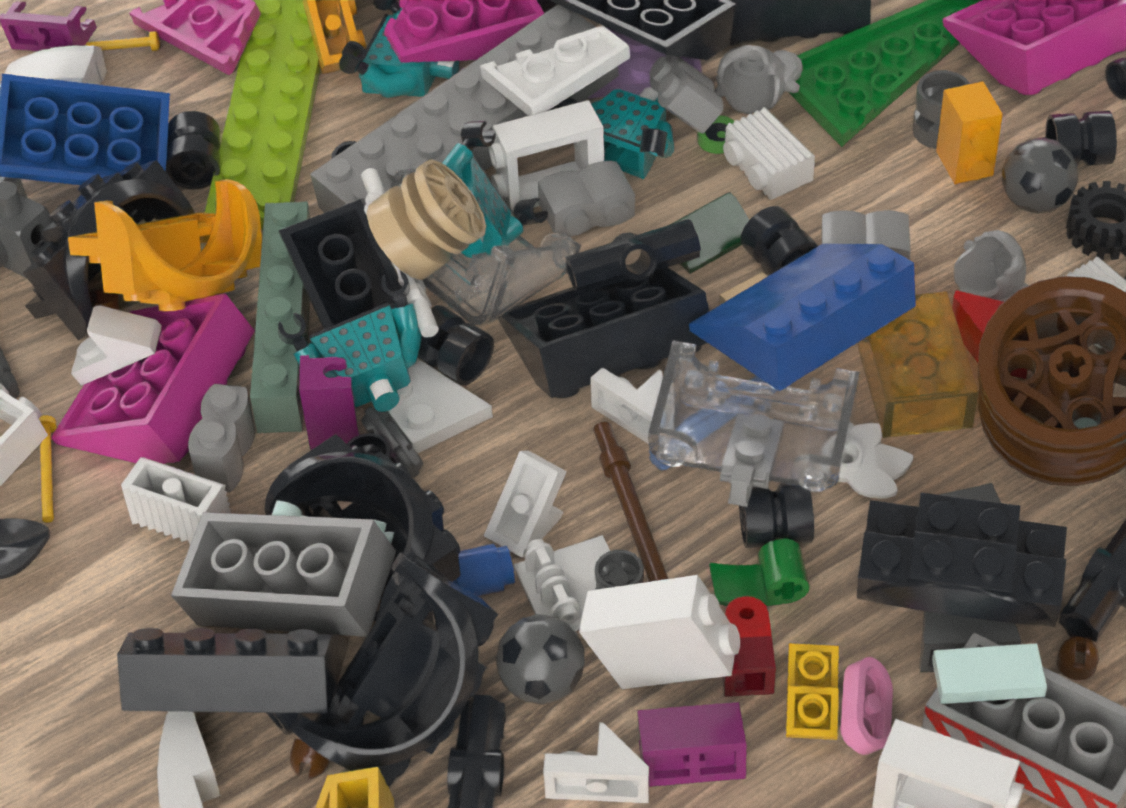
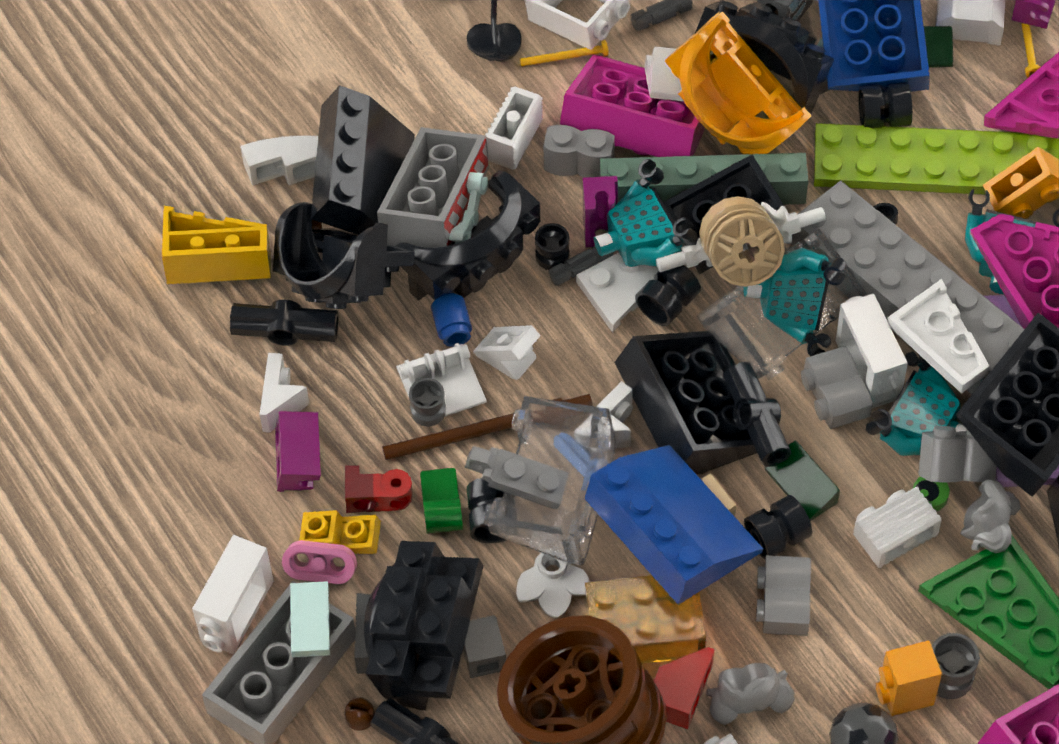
camera: 90 degrees right, 10 degrees up
dark grey piece [496,614,585,705] -> none
white brick [579,575,740,689] -> none

